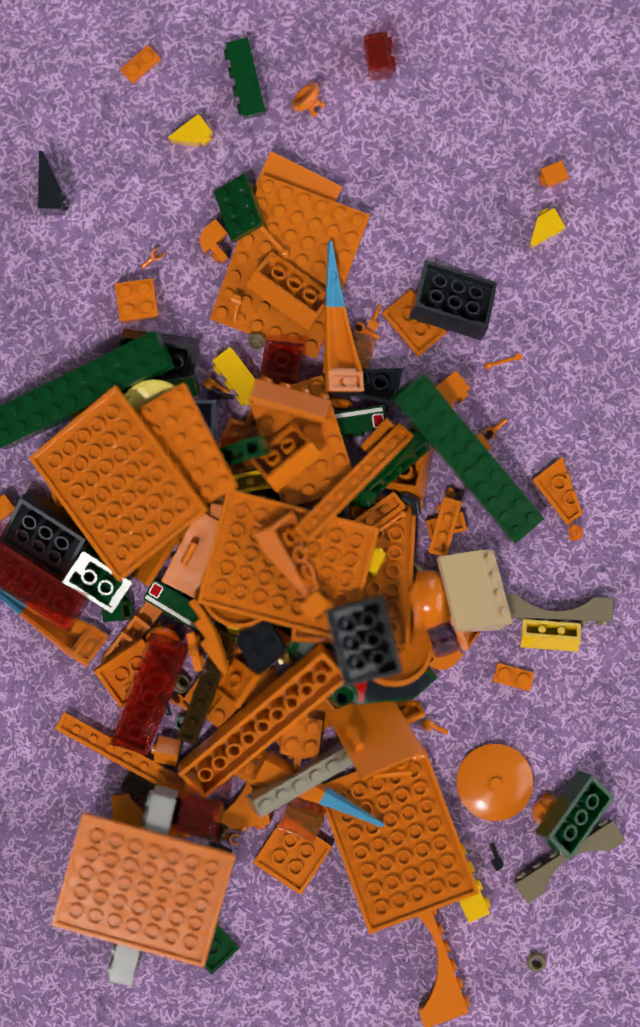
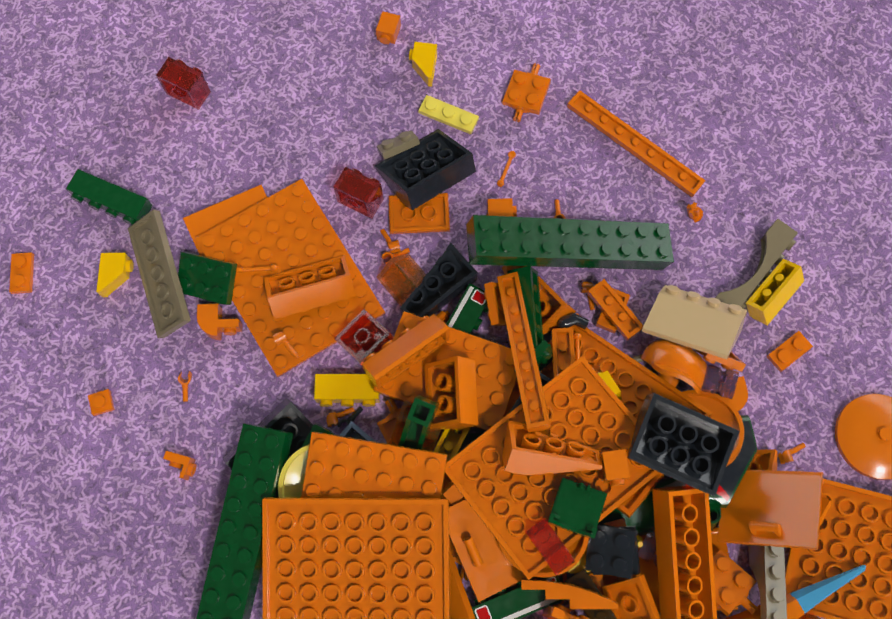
camera: 55 degrees left, 15 degrees down
black slope [38,151,69,215] -> none
orange brick [115,278,160,324] -> none
dark tan plate [248,333,266,350] -> none
orange hair [291,82,325,117] -> none
orange plate [323,241,364,392] -> none
orange wing [532,457,583,525] -> none
none -> orange plate [88,389,115,416]
none -> dark tan plate [128,210,191,338]
none -> orange bracket [163,451,197,480]
none -> clear red brick [333,167,384,219]
none -> dark tan plate [377,130,420,160]
none -> light yellow plate [418,95,479,134]
none -> orange plate [502,63,551,122]
none -> clear red slope [526,518,575,575]
none -> dark green piece [547,477,607,539]
none -> orange plate [567,90,706,197]

